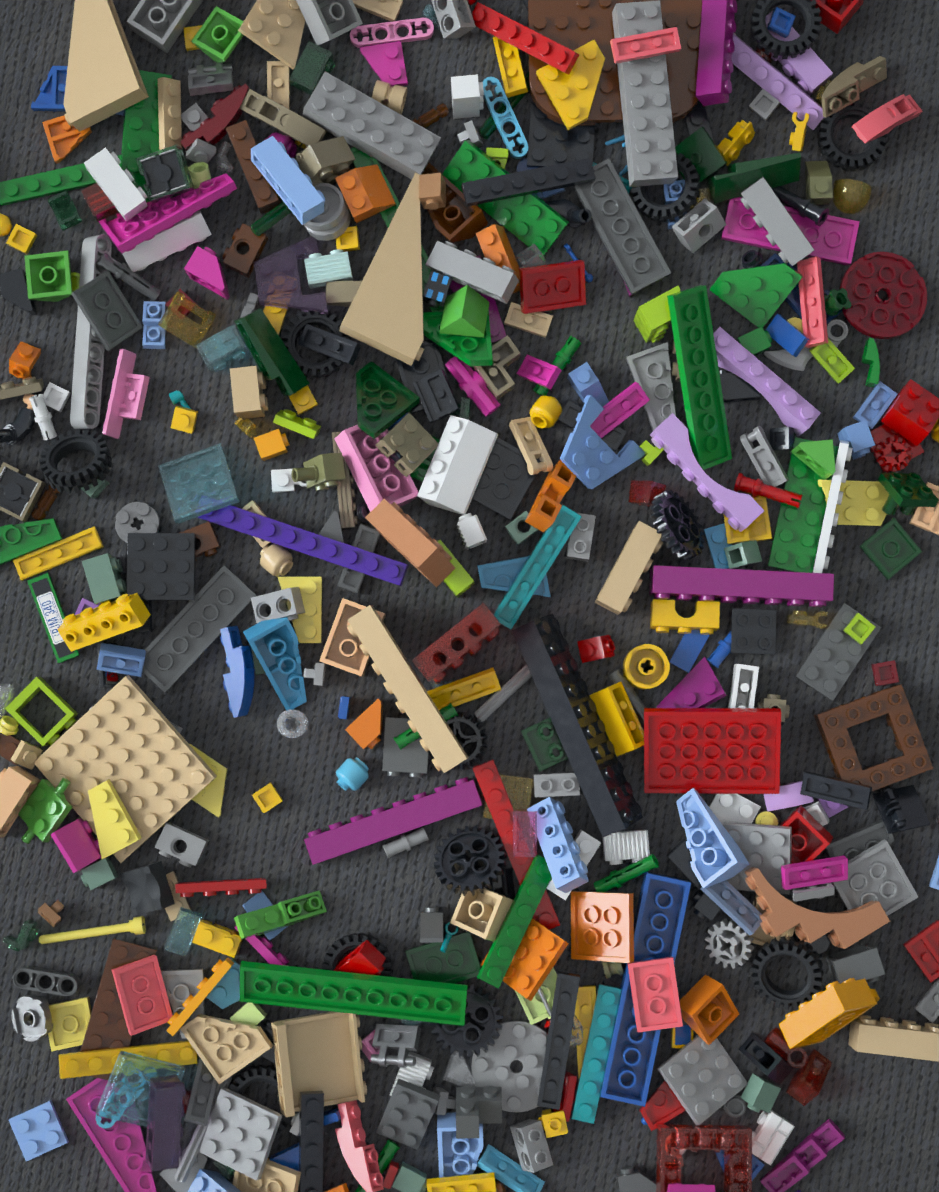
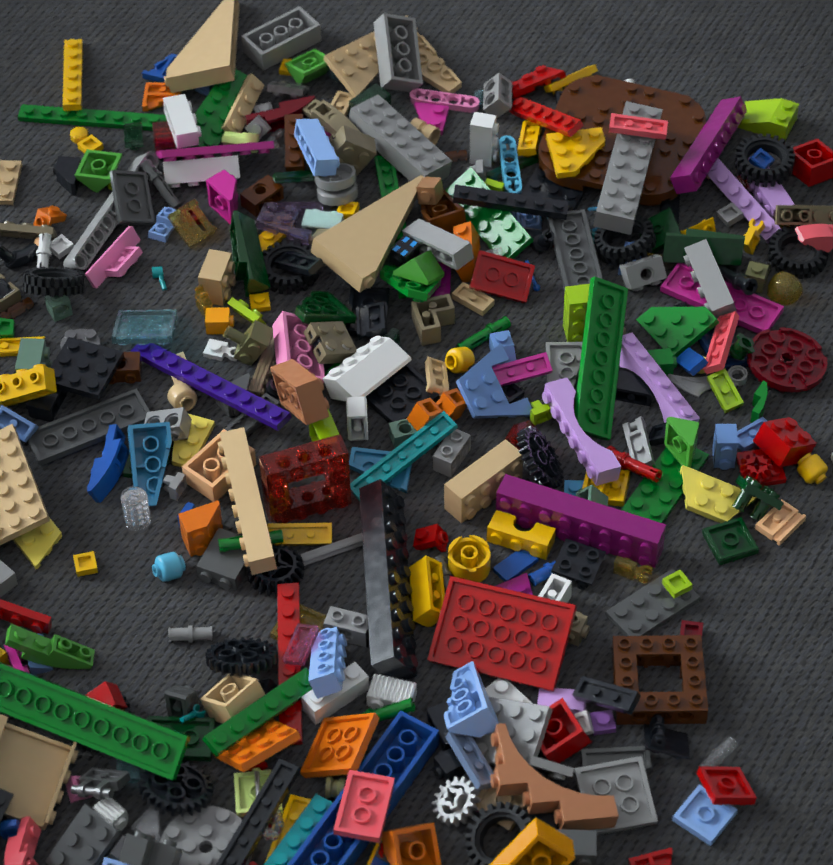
camera: 20 degrees right, 35 degrees down
piece [135,145,195,202] -> none
yellow plate [171,406,198,434] -> none
clear light blue brick [195,324,248,372] -> none
magenta brick [304,777,482,865] -> none
orange slope [335,164,396,223] -> none
dark pink piece [445,356,500,417] -> none
dark pink plate [516,355,562,389] -> none
dark green plate [521,718,568,771] -> none
dark pink plate [781,856,848,890] -> none
white plate [813,440,853,573] -> none

